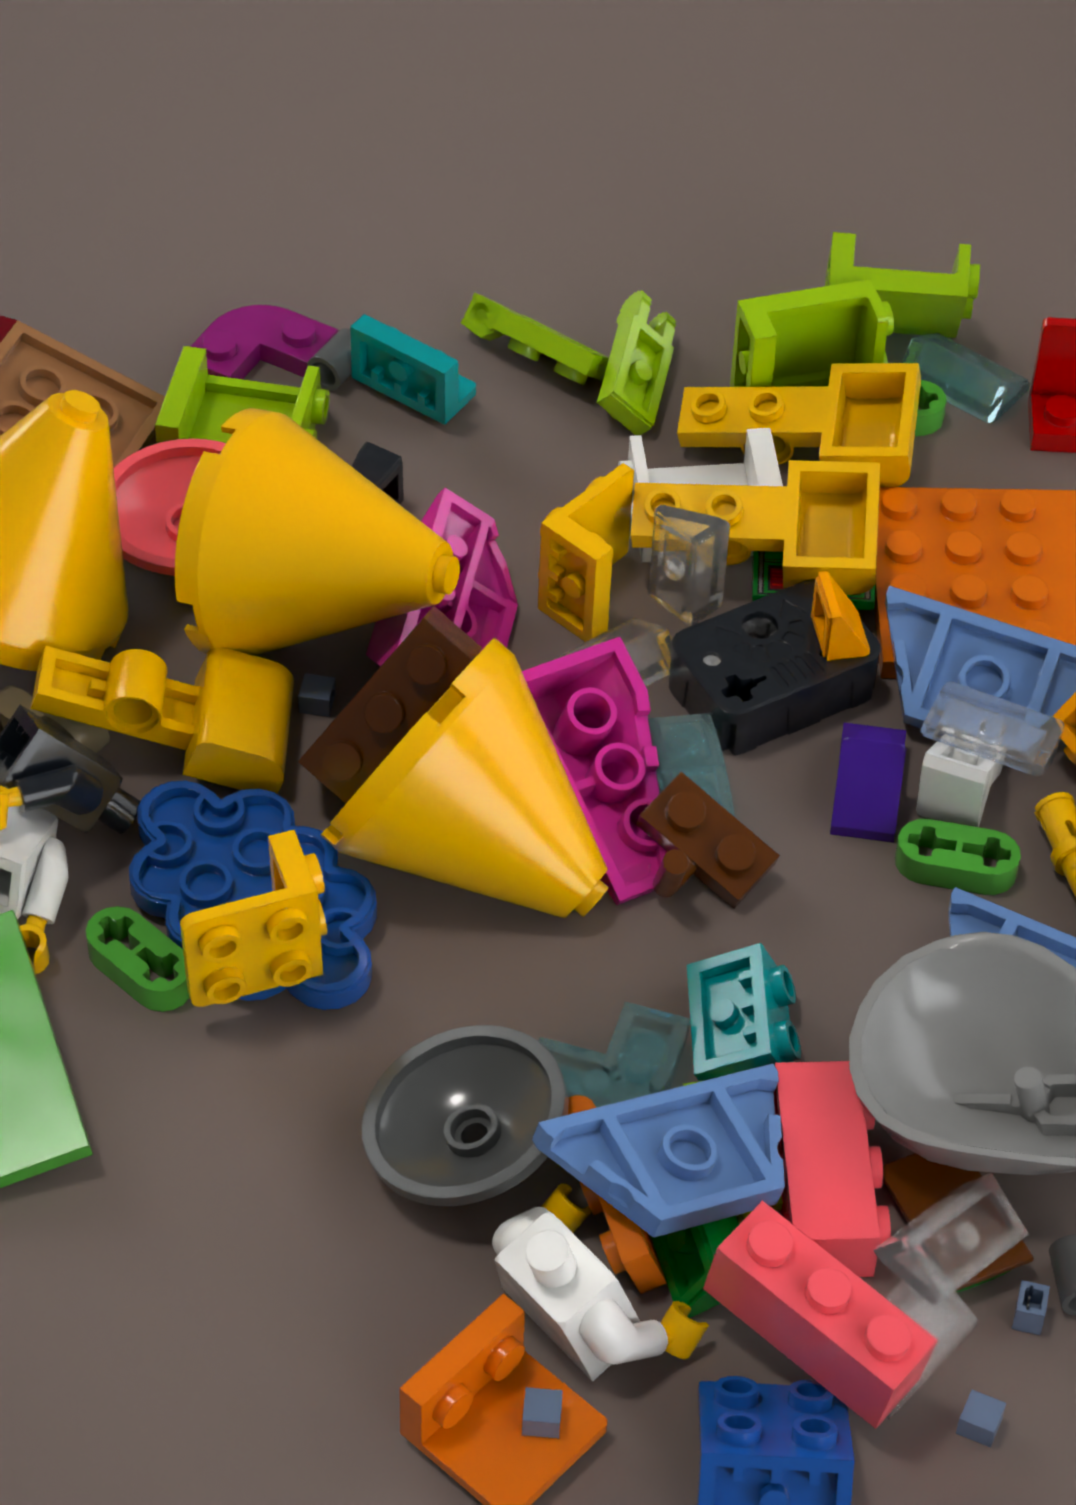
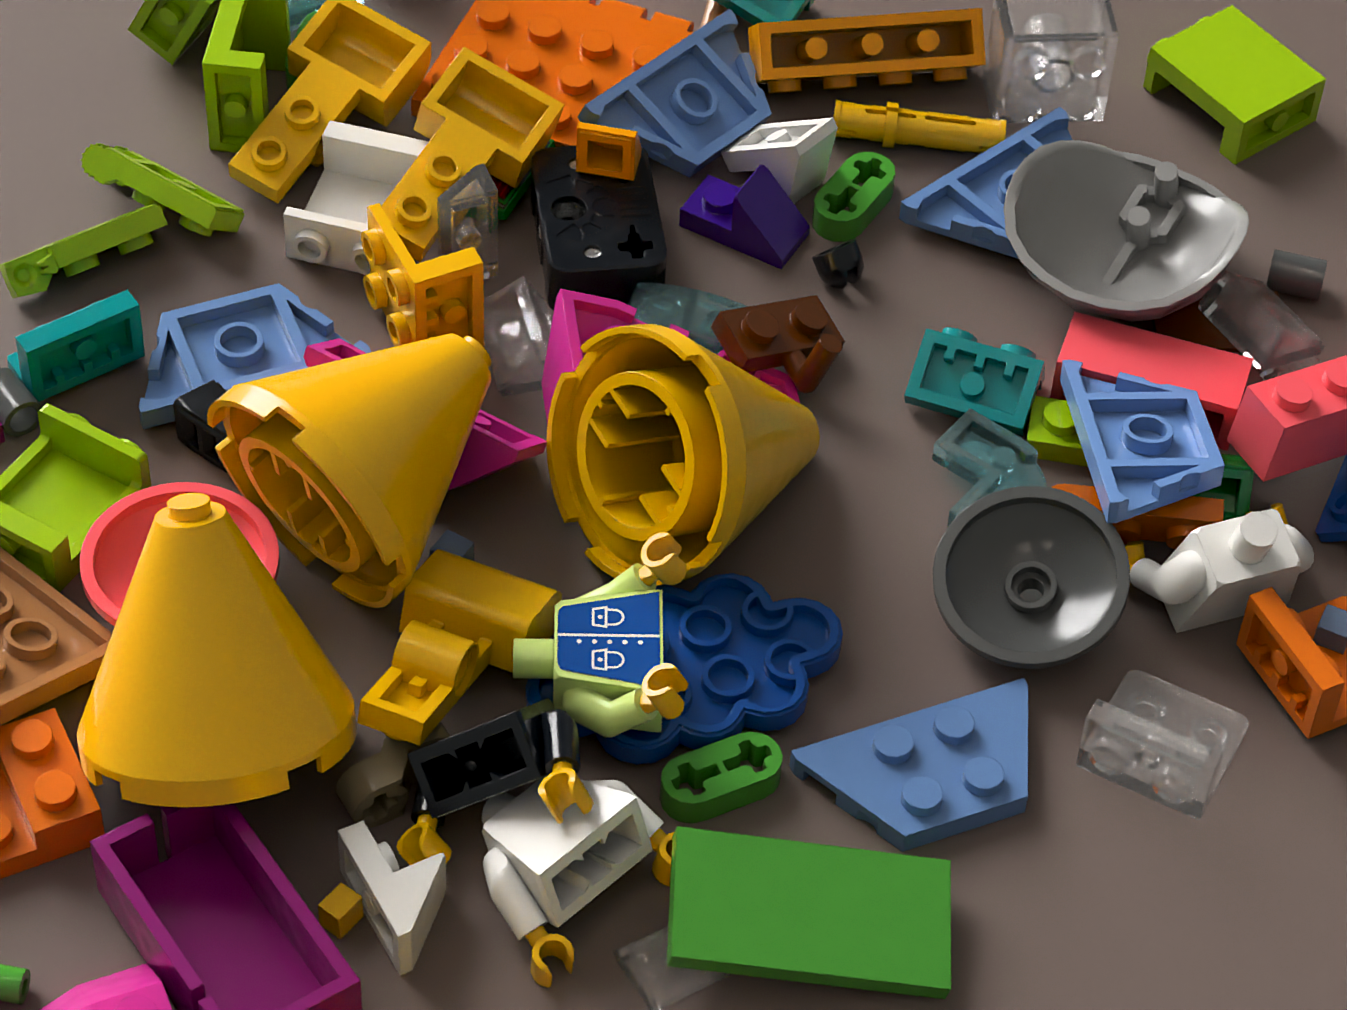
camera: 70 degrees left, 0 degrees up
yellow bracket [180,830,327,1007] -> none
reddish brown brick [298,606,482,803] -> none
clear slope [920,681,1065,777] -> none
sand blue piece [1012,1280,1050,1335] -> none
none -> medium blue wing [139,283,371,429]
none -> torso [513,532,689,738]
none -> medium blue wing [789,678,1028,852]
none -> black hinge [812,240,864,289]
none -> clear bracket [1075,670,1249,821]

